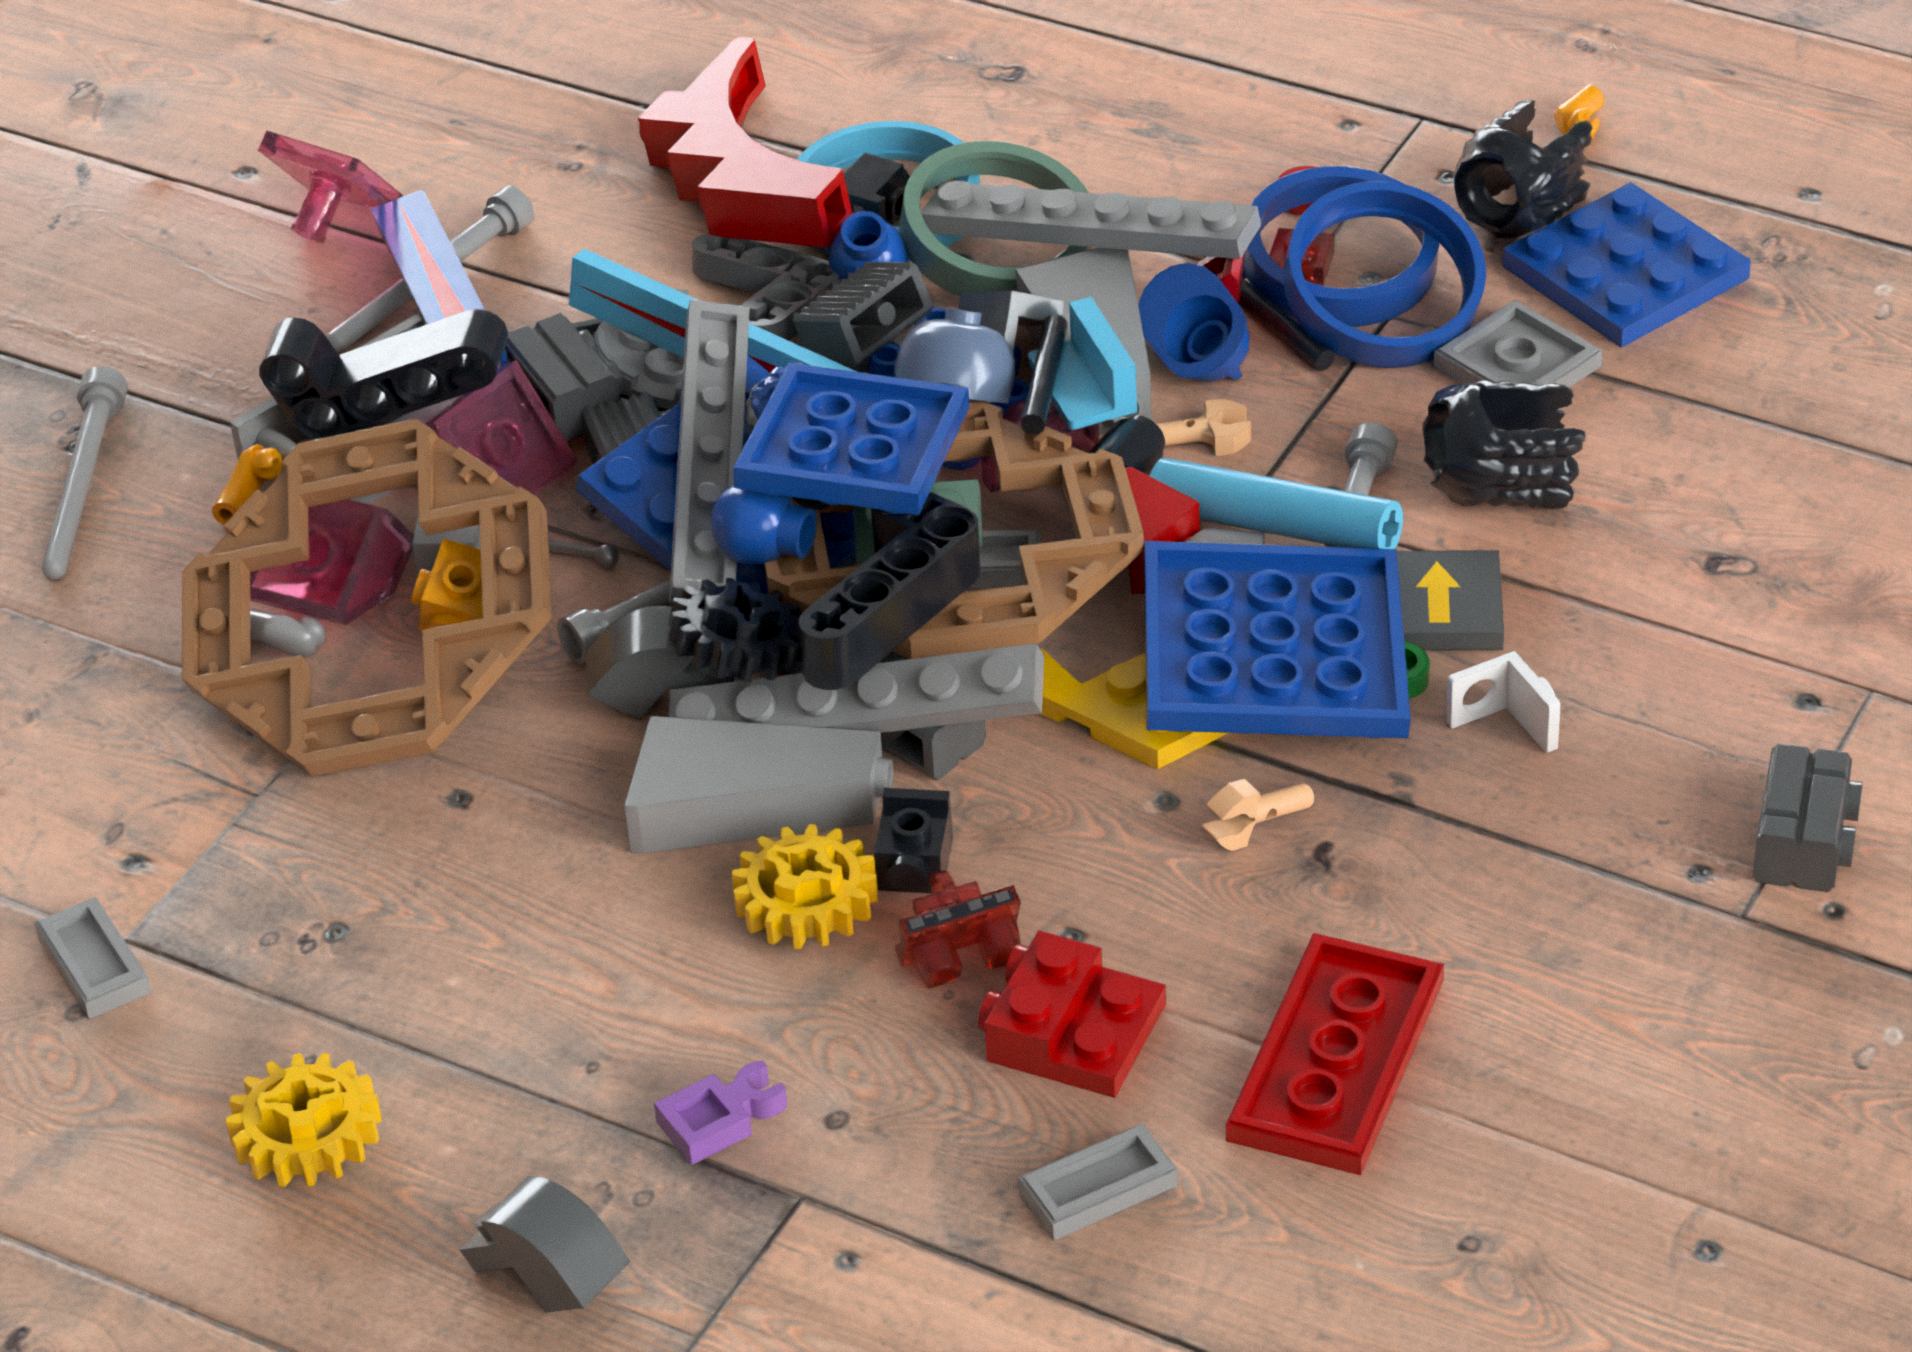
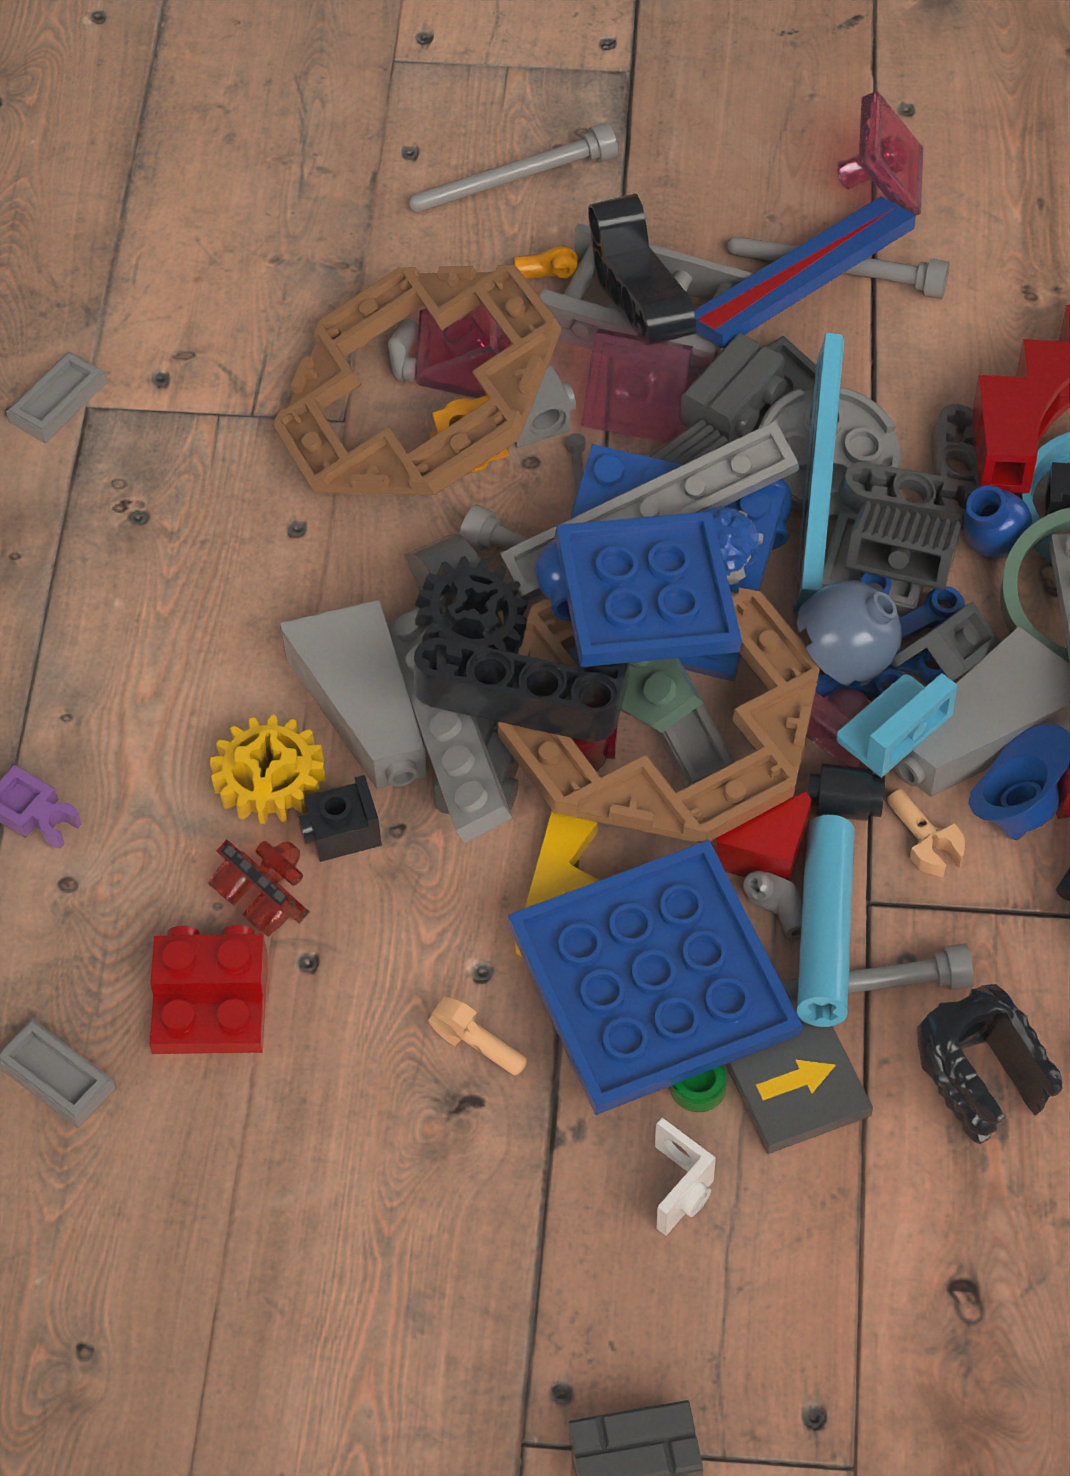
camera: 65 degrees right, 15 degrees up
black bar [1021,314,1068,435] -> none
red tile [1226,933,1444,1175] -> none

